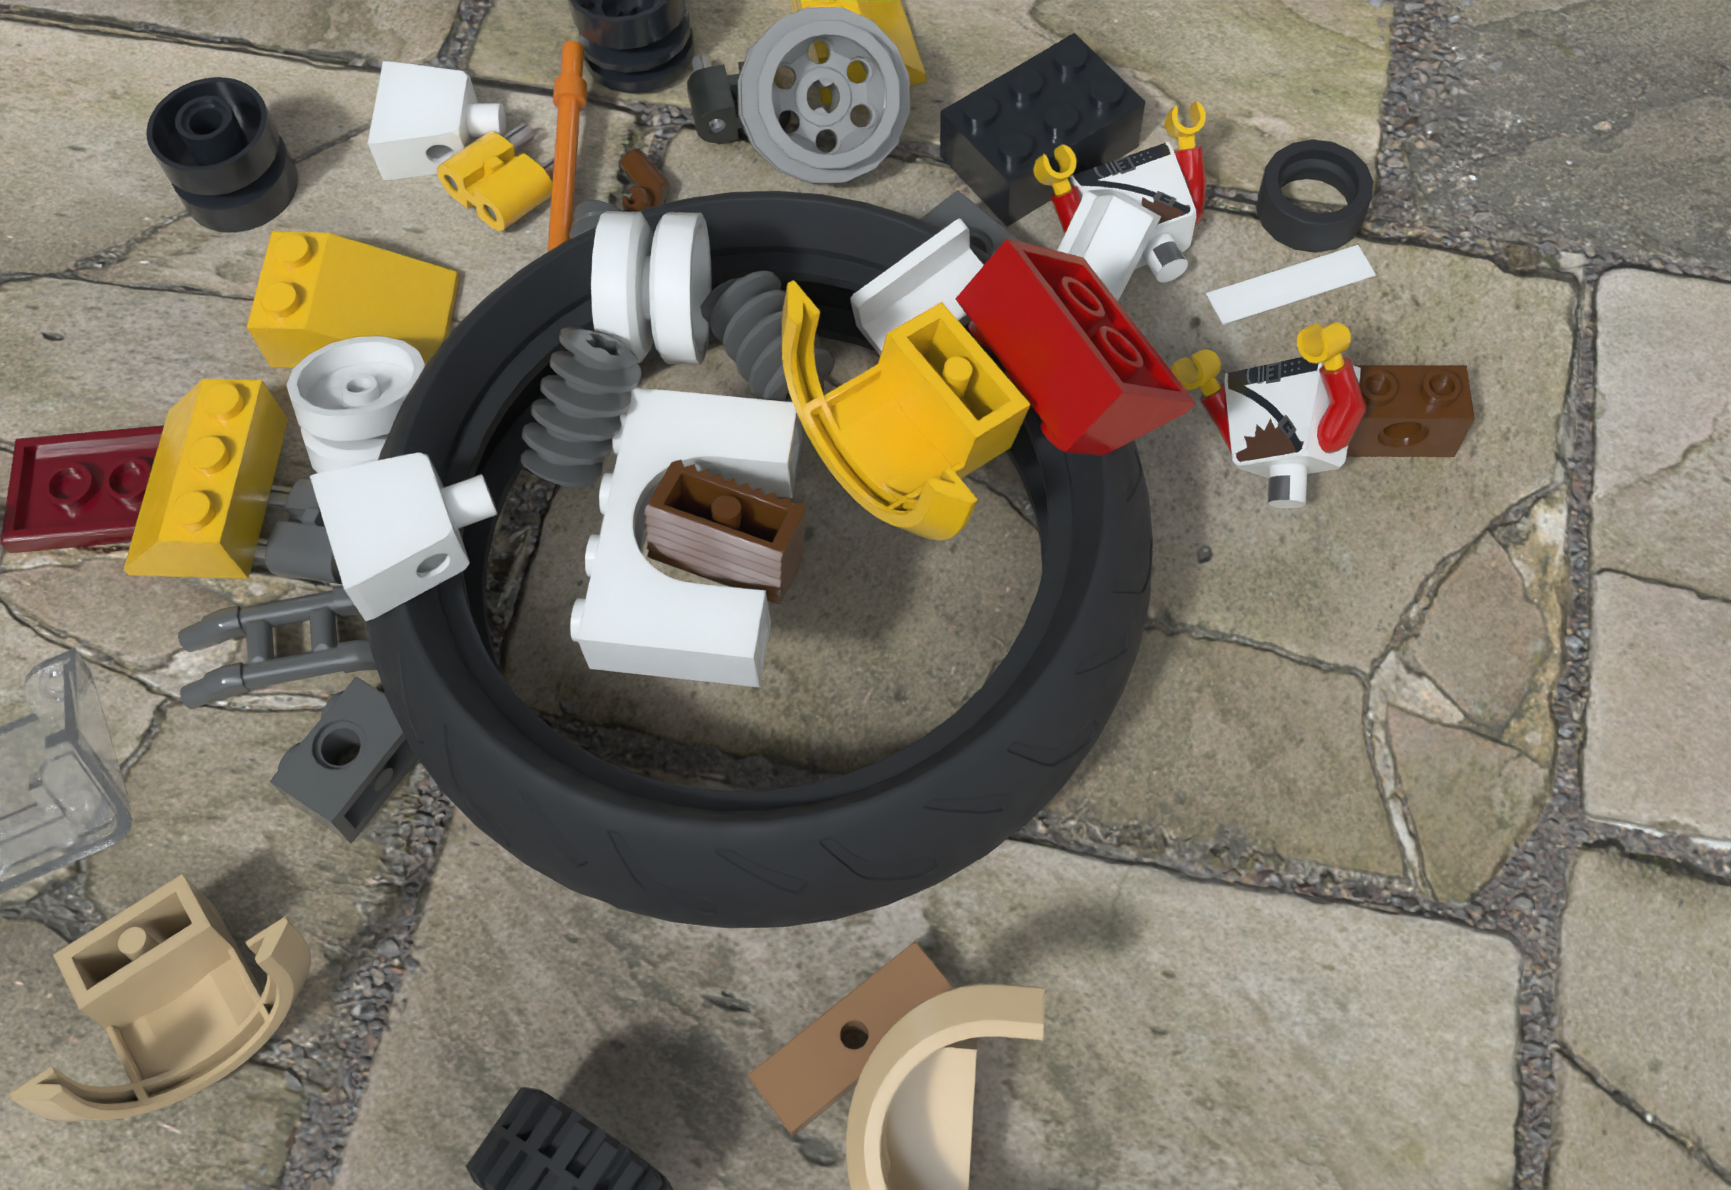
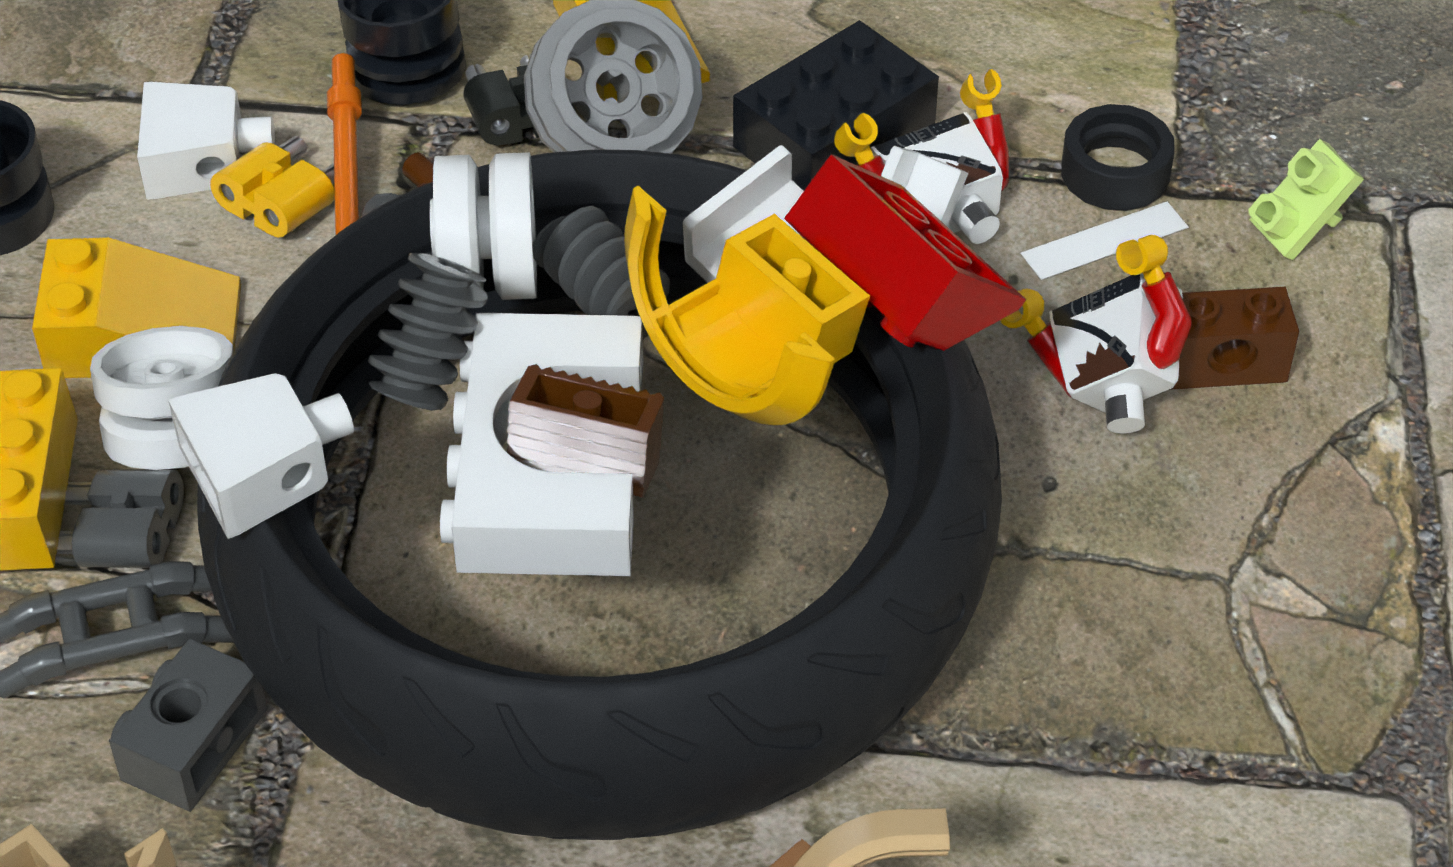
camera: 10 degrees left, 15 degrees down
none -> yellowish green hips [1248,139,1364,260]

